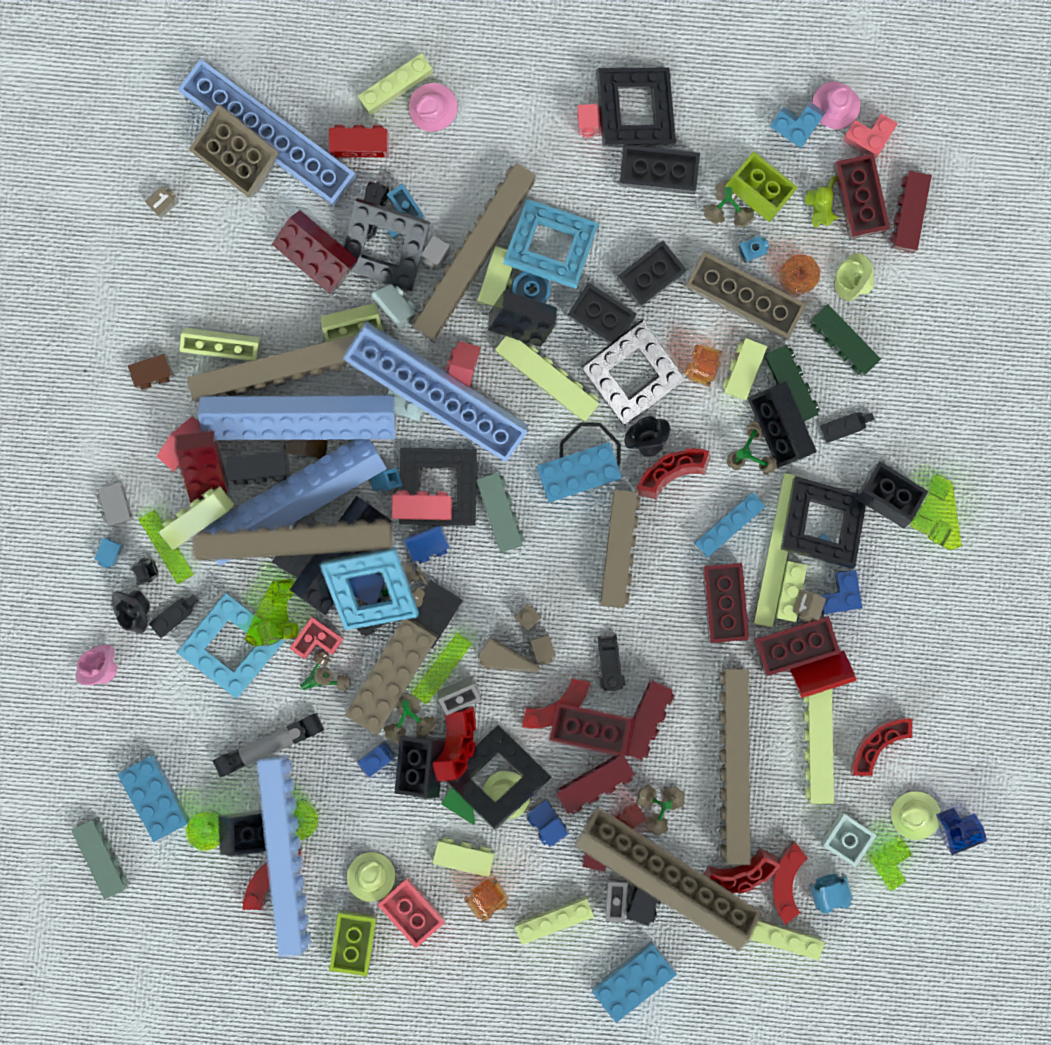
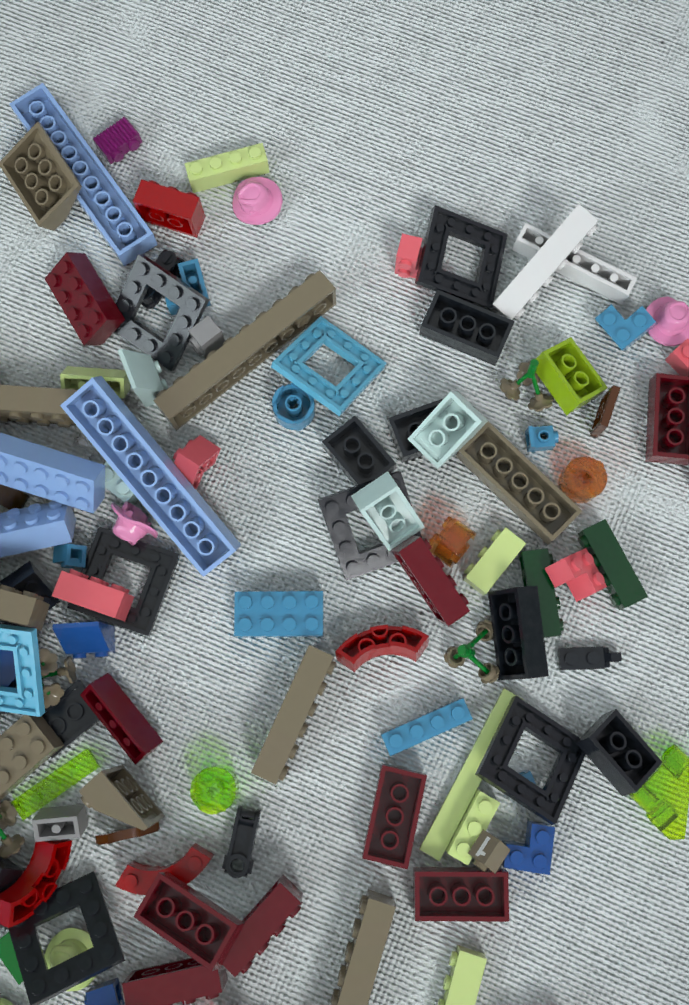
camera: 20 degrees right, 10 degrees down
yellowish green brick [477,246,517,307] -> none
sand green brick [477,473,525,553] -> none
black brick [488,290,557,347] -> none
yellowish green brick [495,336,599,423] -> none
dark tan brick [514,603,541,631] -> none
dark tan brick [530,634,556,665] -> none
black piece [559,423,621,466] -> none
black hat [624,416,671,457] -> none
red tile [790,650,857,698] -> none
lime animal [805,176,839,228] -> none
yellowish green hat [834,253,875,302] -> none
none -> dark red brick [80,673,164,765]
none -> magenta brick [93,117,142,165]
none -> reddish brown tile [95,821,160,845]
none -> bright pink hat [111,501,158,545]
none -> clear neon green brick [190,765,239,814]
none -> light aqua slope [351,471,425,551]
none -> dark red brick [391,536,470,627]
none -> light aqua slope [408,391,488,469]
none -> white brick [493,204,598,320]
none -> white brick [513,223,637,305]
none -> coral brick [545,548,607,602]
none -> reddish brown tile [590,385,620,438]

